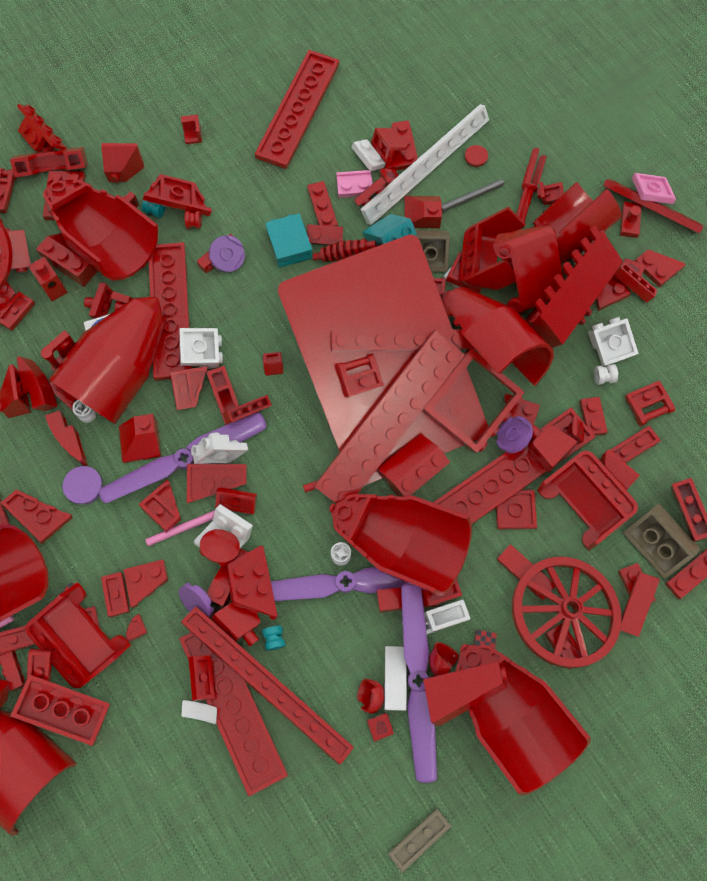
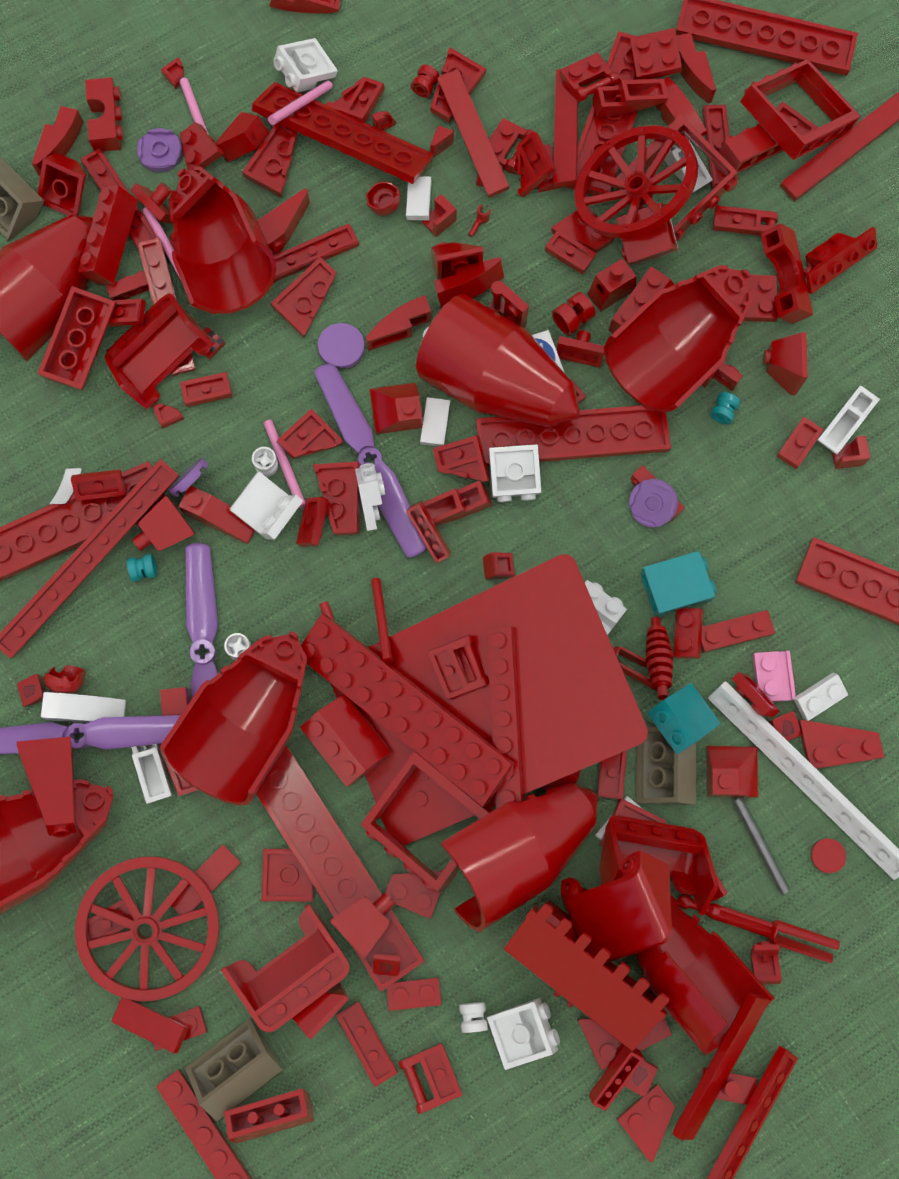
camera: 90 degrees right, 5 degrees up
red tile [111,291,132,310] -> none
red wing [124,559,168,608] -> none
red wing [142,174,212,216] -> none
red wheel [185,211,202,229] -> none
red dish [199,529,240,566] -> none
red wing [226,546,278,620] -> none
red panel [371,128,407,163] -> none
red helmet [429,642,459,676] -> none
tile [474,630,497,649] -> none
medium lavender tile [496,416,533,453] -> none
bright pink tile [632,173,676,204] -> none
none -> white wheel [252,447,279,477]
none -> red bar [371,578,392,664]
none -> white tile [420,397,450,447]
none -> red wheel [551,292,596,336]
none -> red tile [672,993,770,1140]
none -> red plate [776,417,824,469]
none -> white slope [817,385,880,455]

